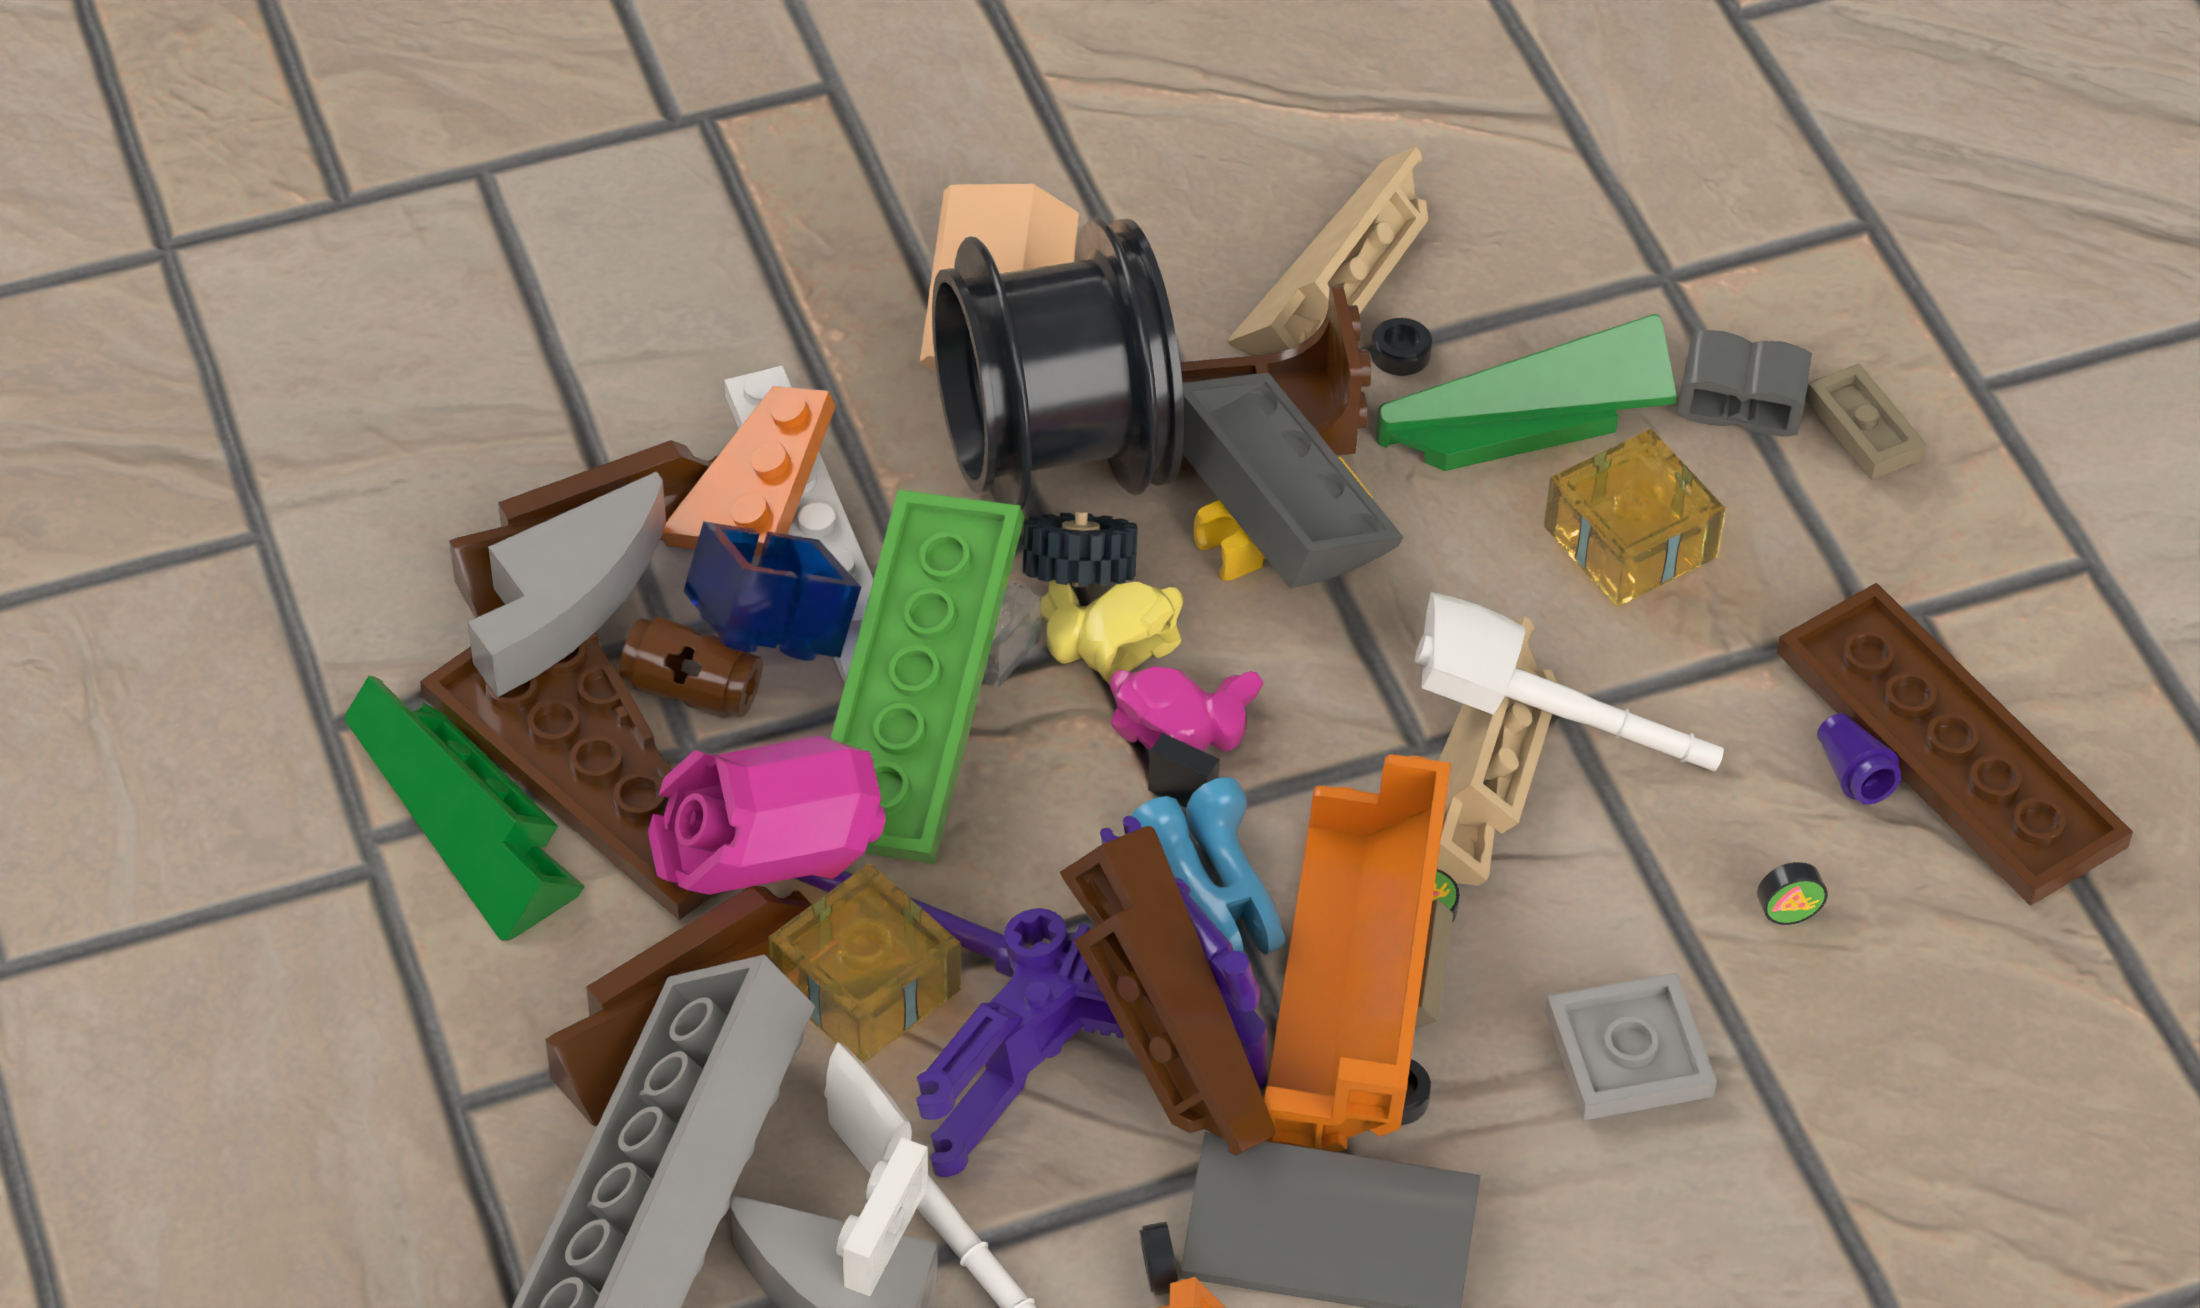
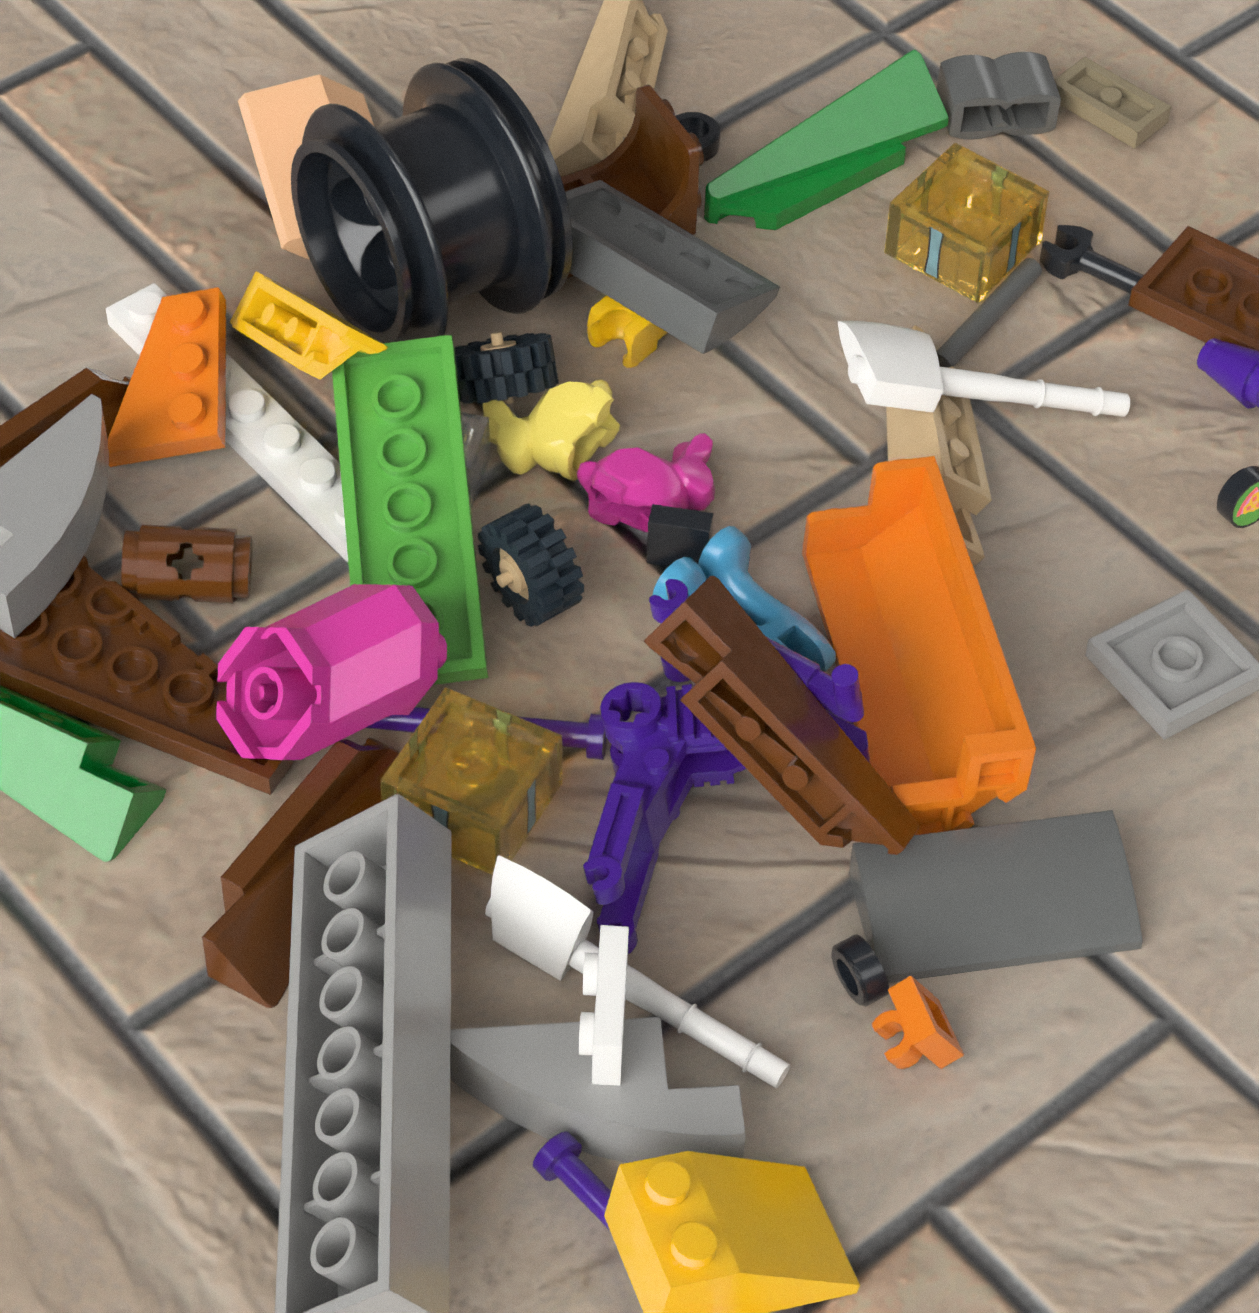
camera: 20 degrees left, 0 degrees up
clear blue piece [683,521,862,661] -> none
none -> yellow wedge [229,271,388,380]
none -> black wheel [478,503,584,627]
none -> dark grey bar [936,258,1042,368]
none -> black bar [1040,225,1144,294]

